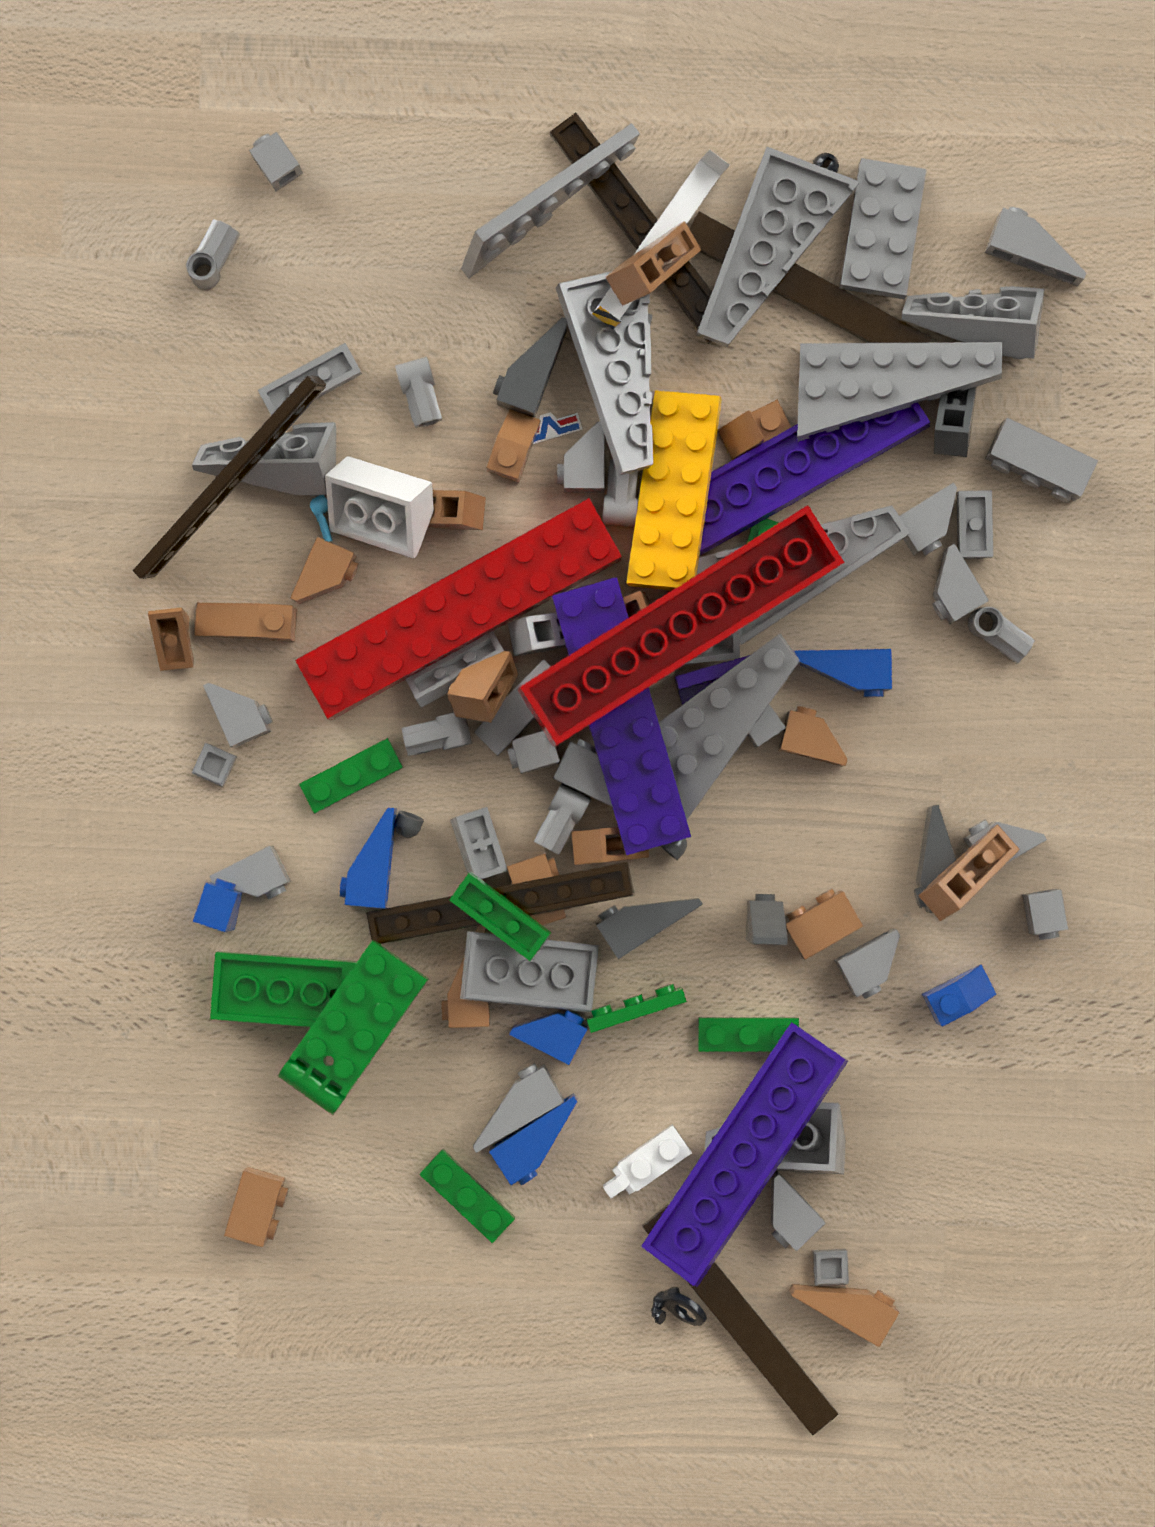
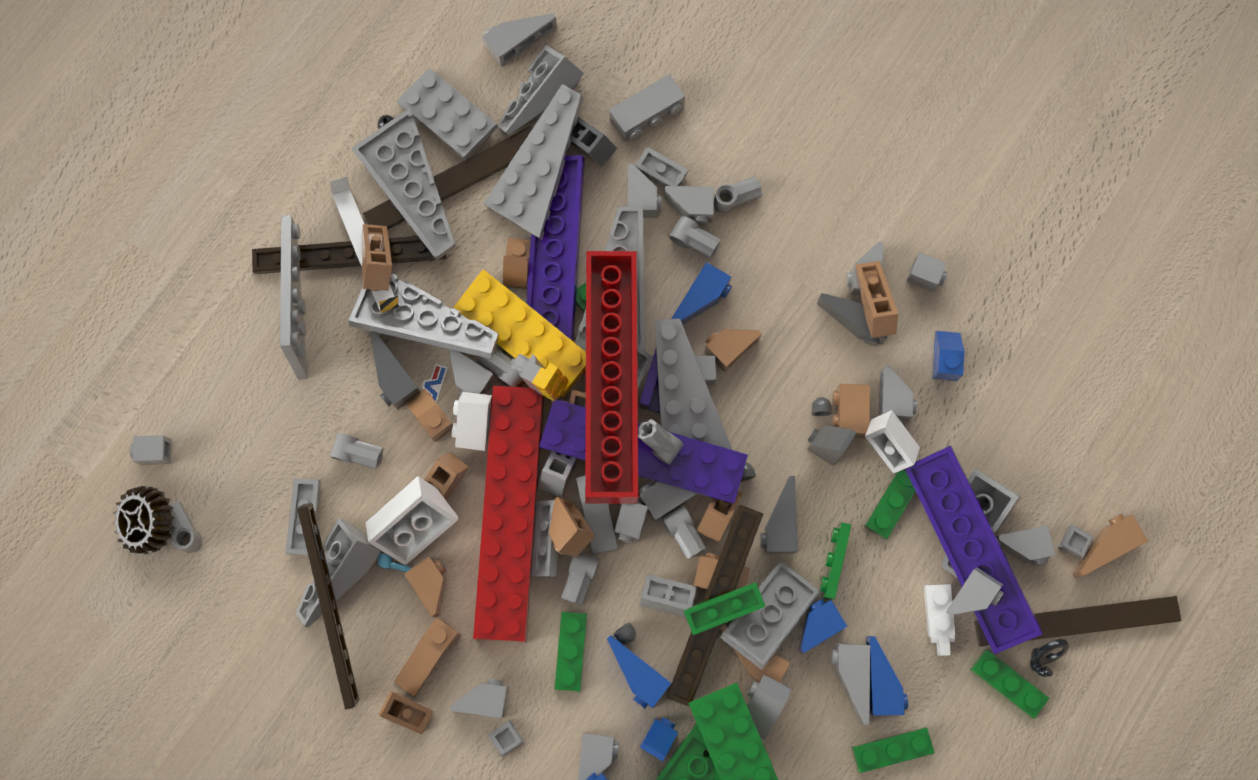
camera: 60 degrees left, 10 degrees down
none -> dark brown gear [112,486,175,555]
none -> white brick [452,392,492,451]
none -> hips [512,354,569,401]
none -> light grey piece [638,419,684,465]
none -> blue slope [640,717,678,761]
none -> light grey piece [669,216,721,259]
none -> light grey slope [747,674,791,740]
none -> dark grey hinge [812,397,832,416]
none -> white brick [865,410,920,474]
none -> light grey slope [946,567,1004,615]
none -> green plate [970,649,1050,719]

